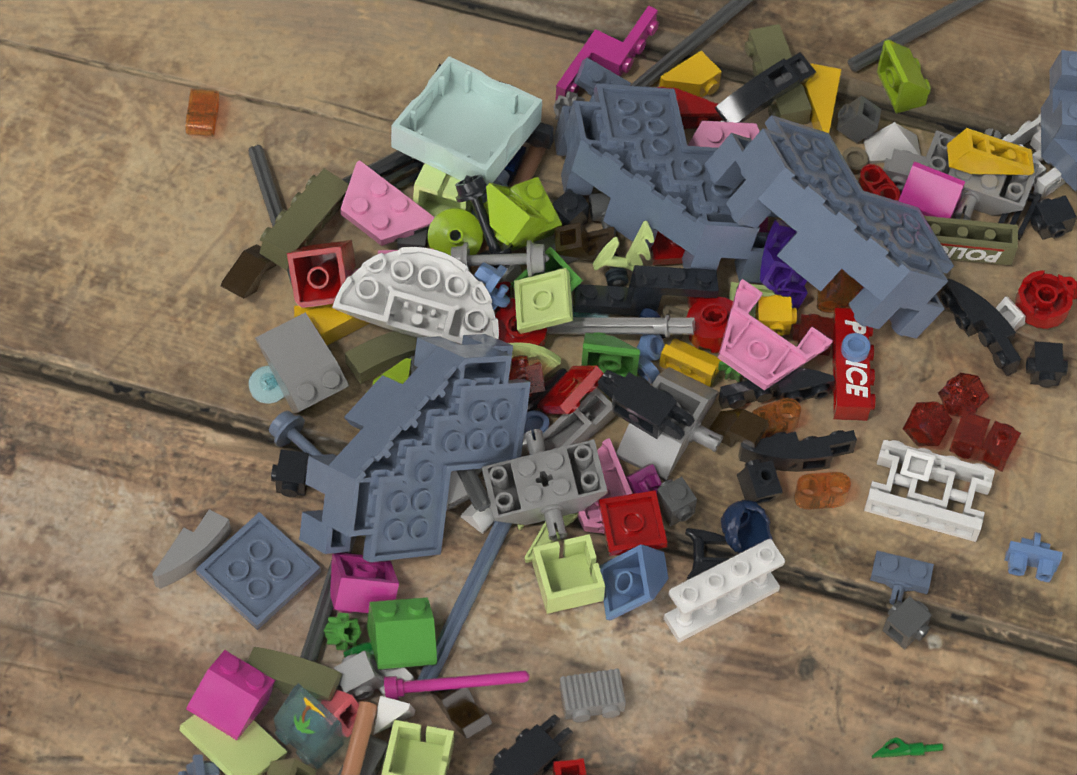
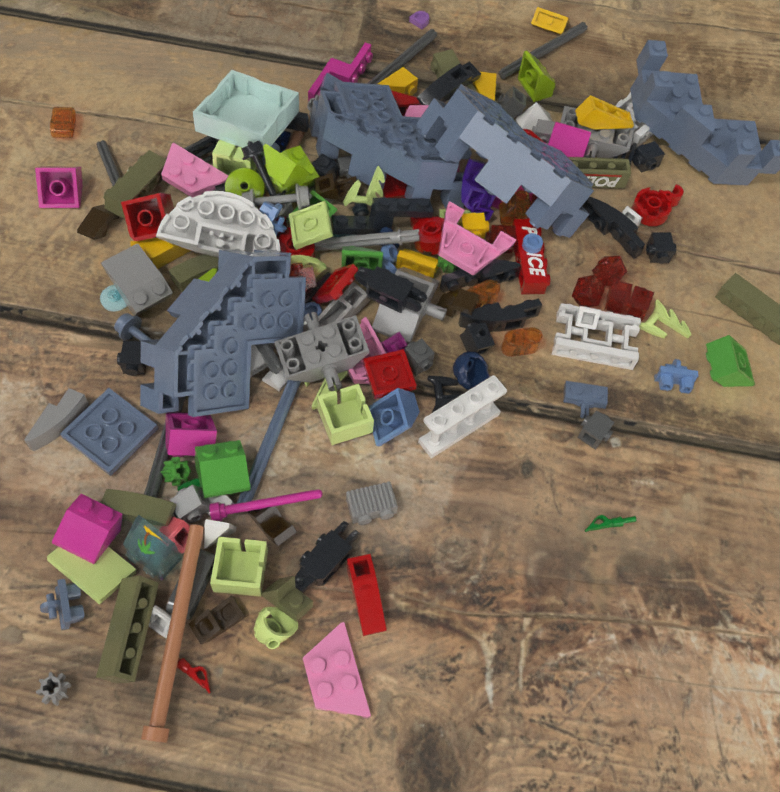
camera: 10 degrees left, 0 degrees up
none -> dark pink slope [35,166,83,208]
none -> yellowish green piece [639,299,691,338]

